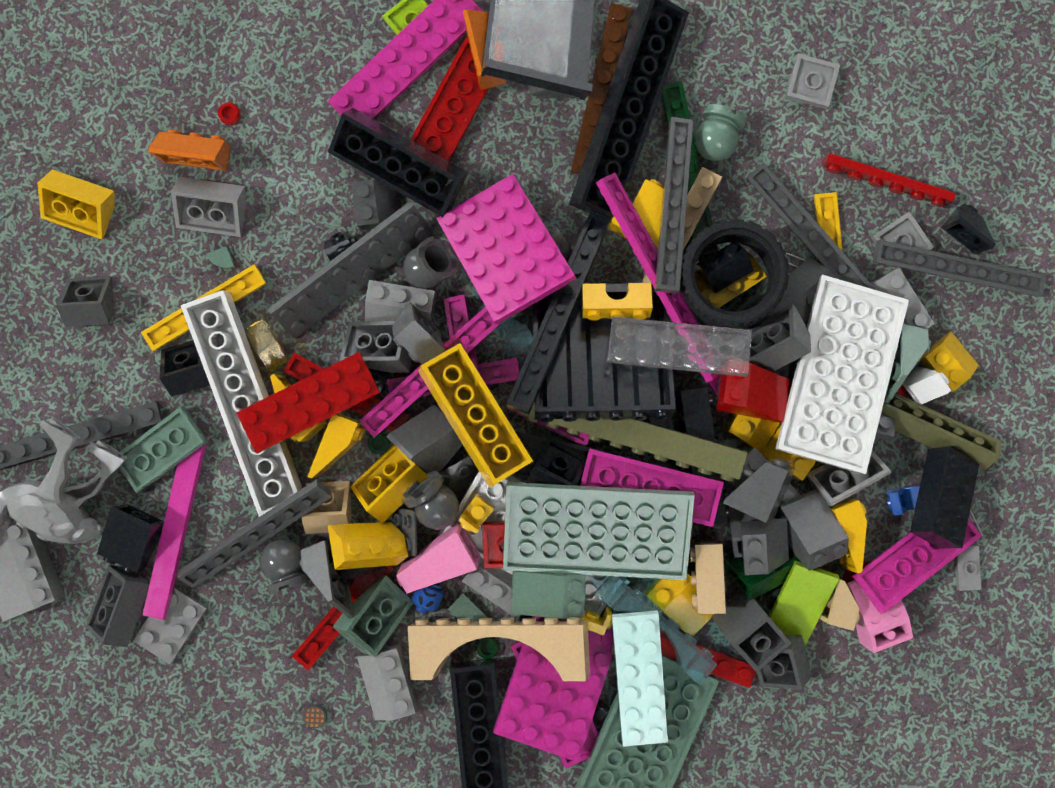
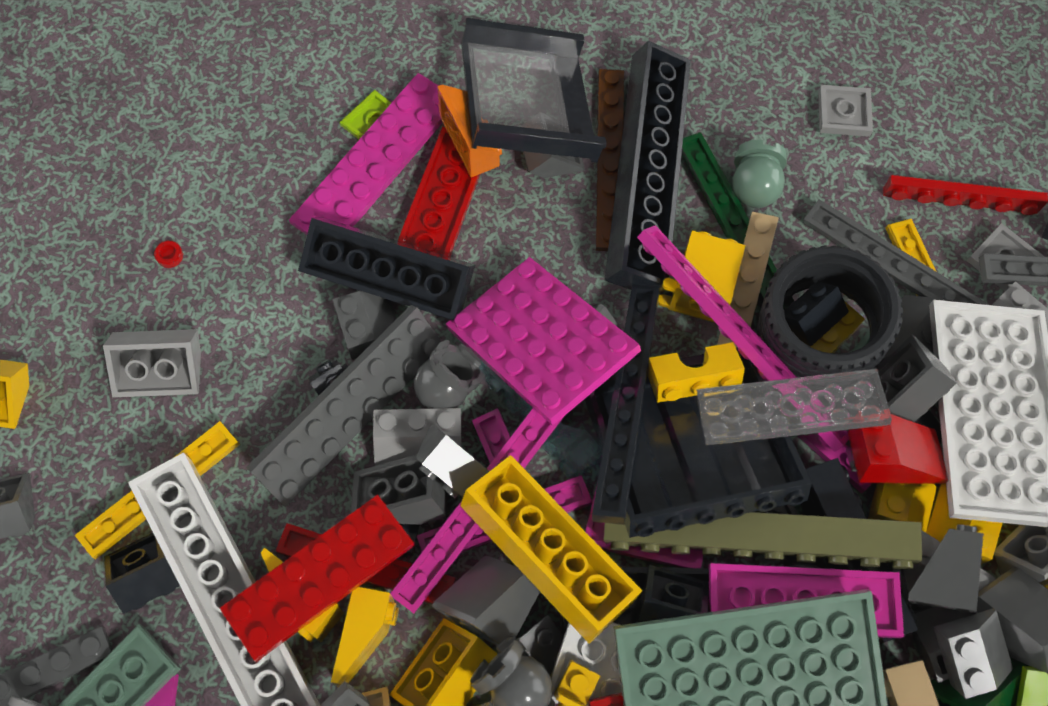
camera: 15 degrees left, 20 degrees down
orange slope [148,130,231,171] -> none
sand green tile [206,246,236,269] -> none
clear yellow slope [245,318,289,372] -> none
dark green tile [367,432,390,454] -> none
dark grey plate [655,117,693,294] -> none

